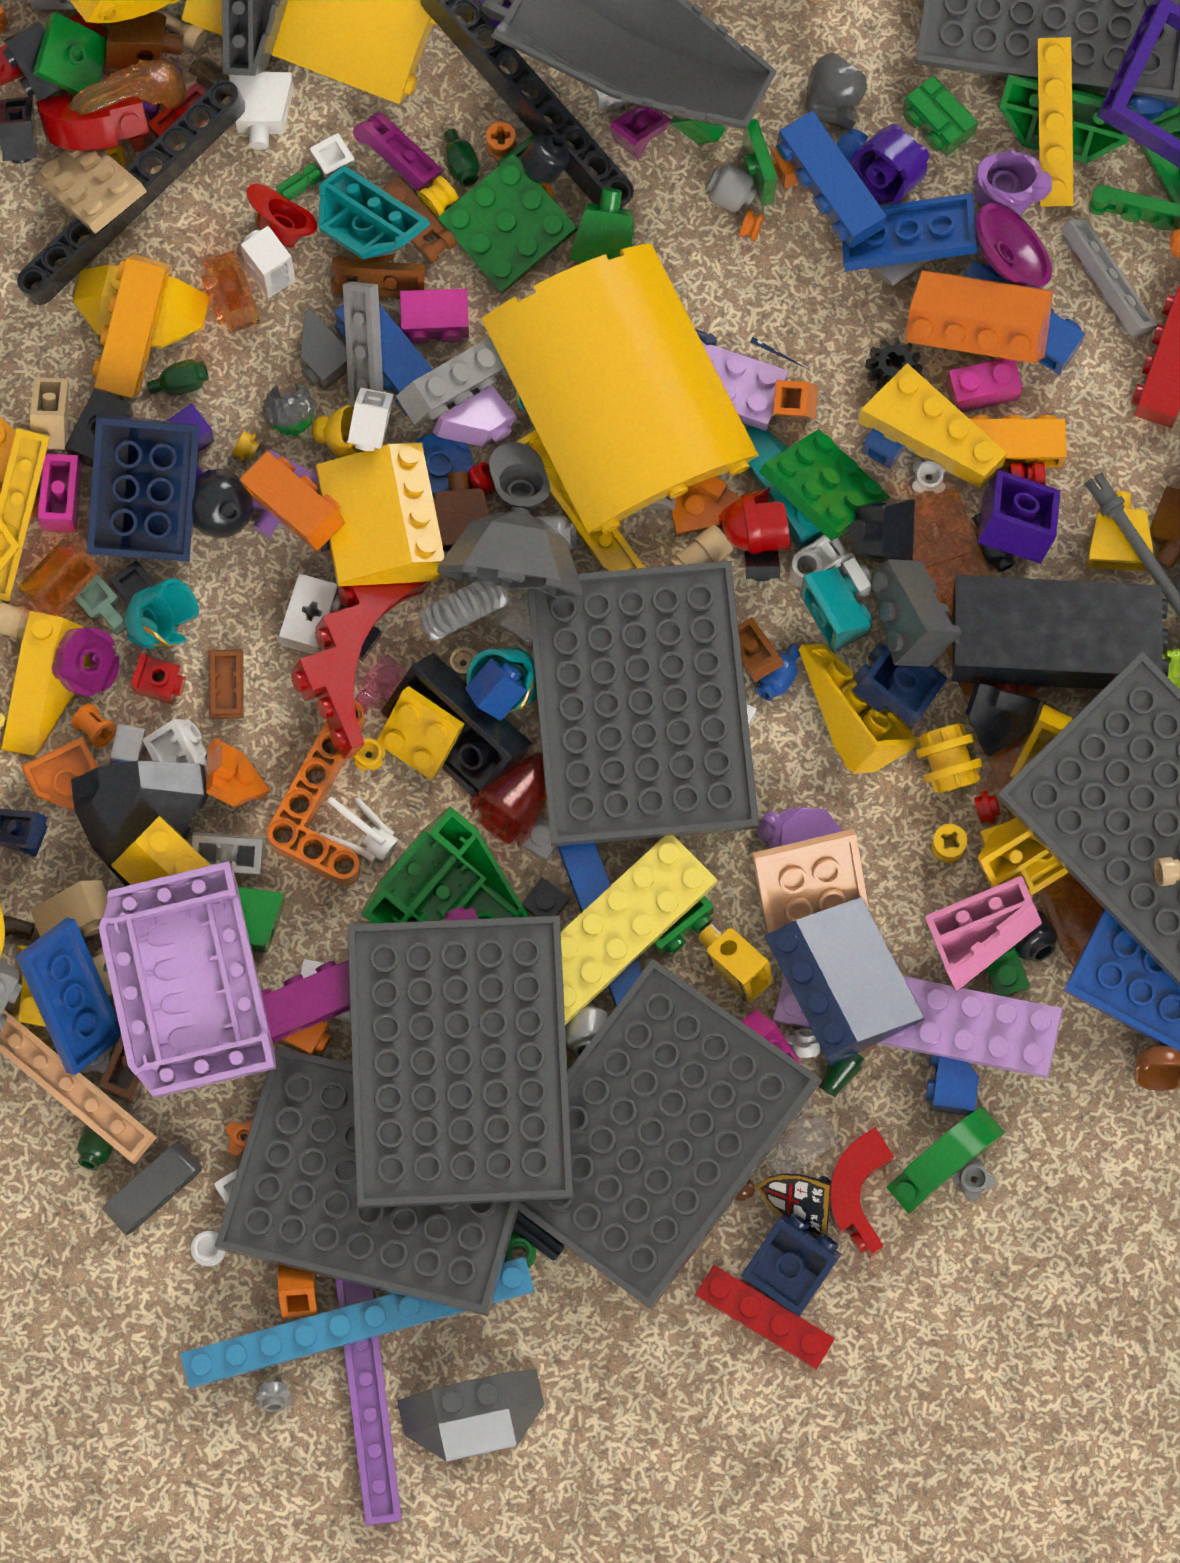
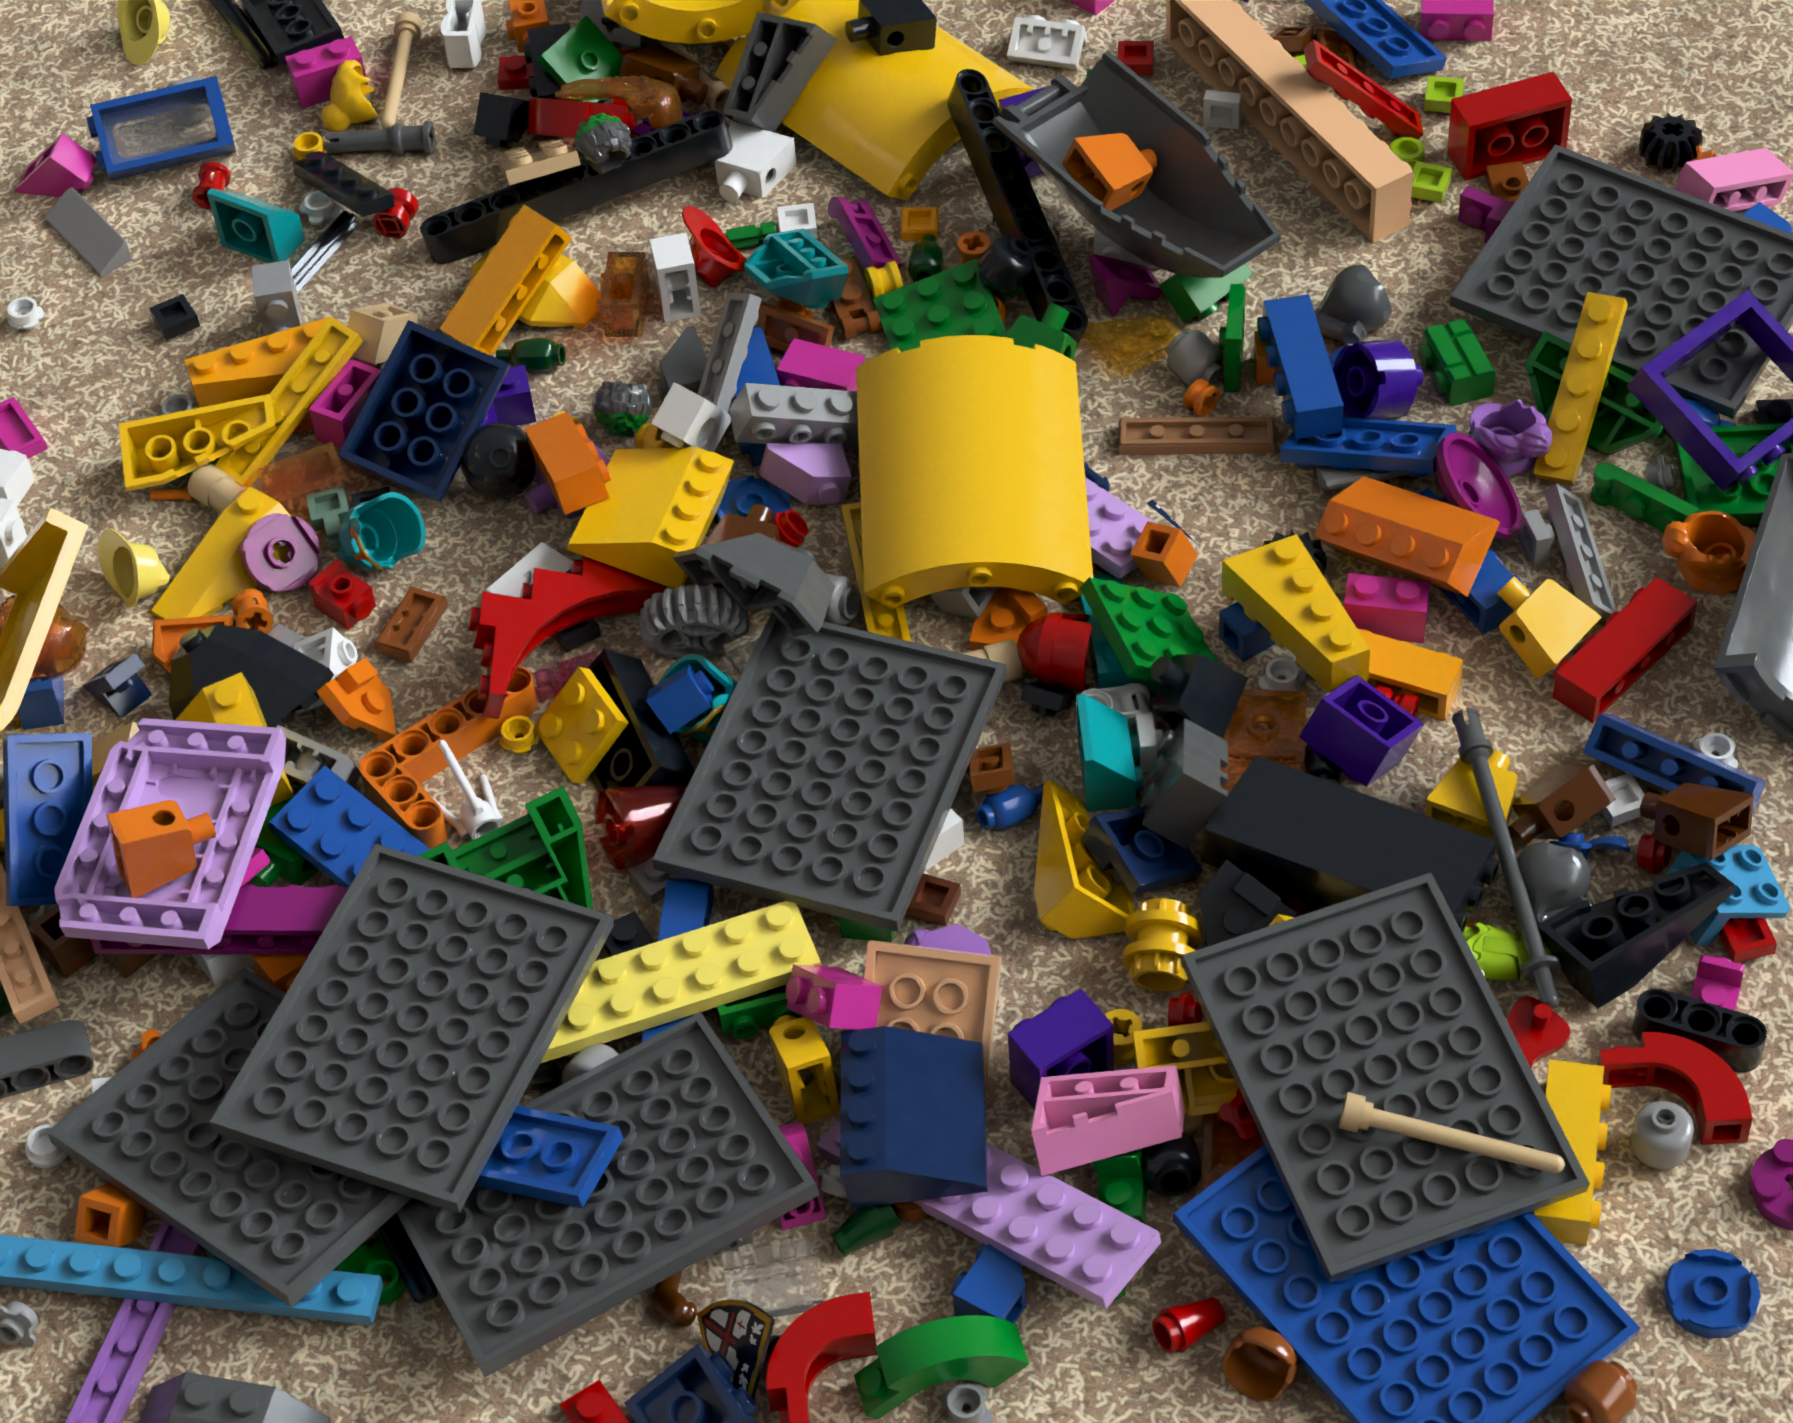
camera: 30 degrees right, 25 degrees down
dark grey piece [489,442,550,511] -> none
none -> orange torso [106,800,216,898]
none -> blue plate [268,765,430,887]
none -> blue plate [475,1106,623,1208]
none -> dark grey piece [573,113,632,174]
none -> dark pink brick [786,964,882,1029]
none -> light orange tile [900,207,939,241]
none -> copper plate [906,873,961,927]
none -> dark purple brick [1008,989,1114,1110]
none -> orange torso [1062,133,1157,211]
none -> clear yellow wing [1083,314,1182,378]
none -> medium nougat tile [1119,417,1275,455]
none -> red cone [1152,1297,1225,1353]
none -> red plate [1219,1088,1257,1140]
none -> yellow torso [1497,576,1602,679]
none -> light grey plate [1519,509,1555,567]
none -> light grey plate [1646,454,1676,493]

